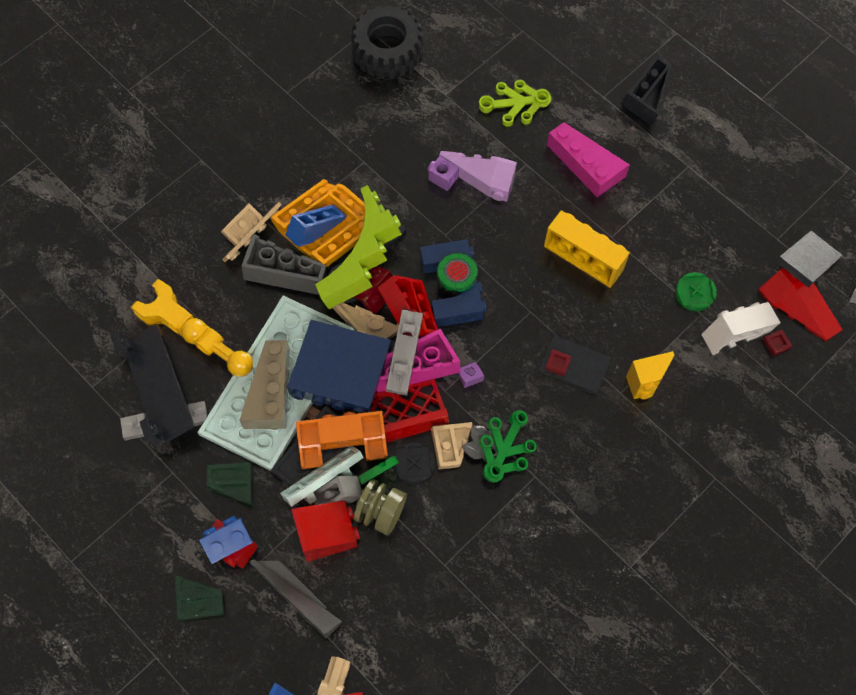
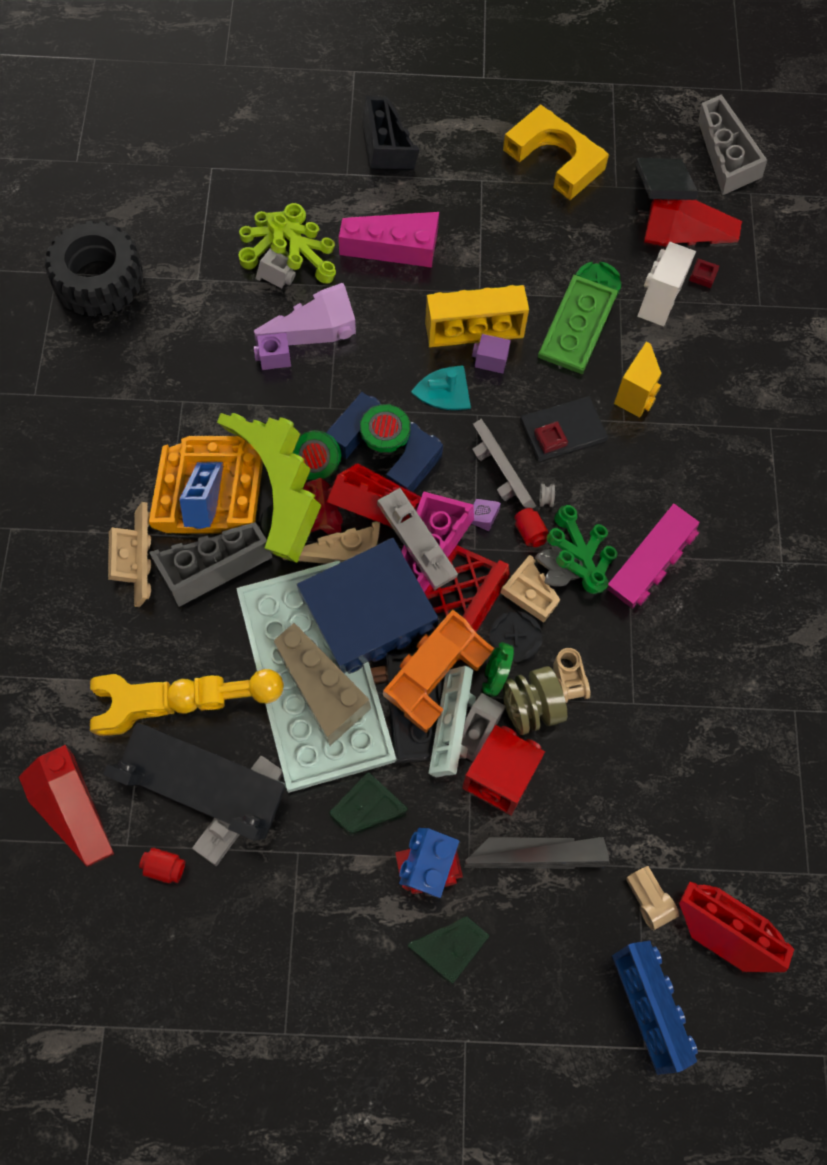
camera: 45 degrees left, 0 degrees up
none -> red wedge [19,745,114,867]
none -> red brick [139,847,185,884]
none -> light grey brick [256,249,296,288]
none -> lime plant [267,214,336,283]
none -> tile [293,430,341,481]
none -> teal shield [411,366,471,410]
none -> medium lavender brick [472,334,511,373]
none -> light grey hinge [473,419,536,508]
none -> yellow arch [503,104,609,200]
none -> red brick [515,508,549,548]
none -> bright green tile [538,275,618,374]
none -> light grey bush [539,484,555,507]
none -> tan piece [553,648,590,703]
none -> dark pink wedge [607,504,699,609]

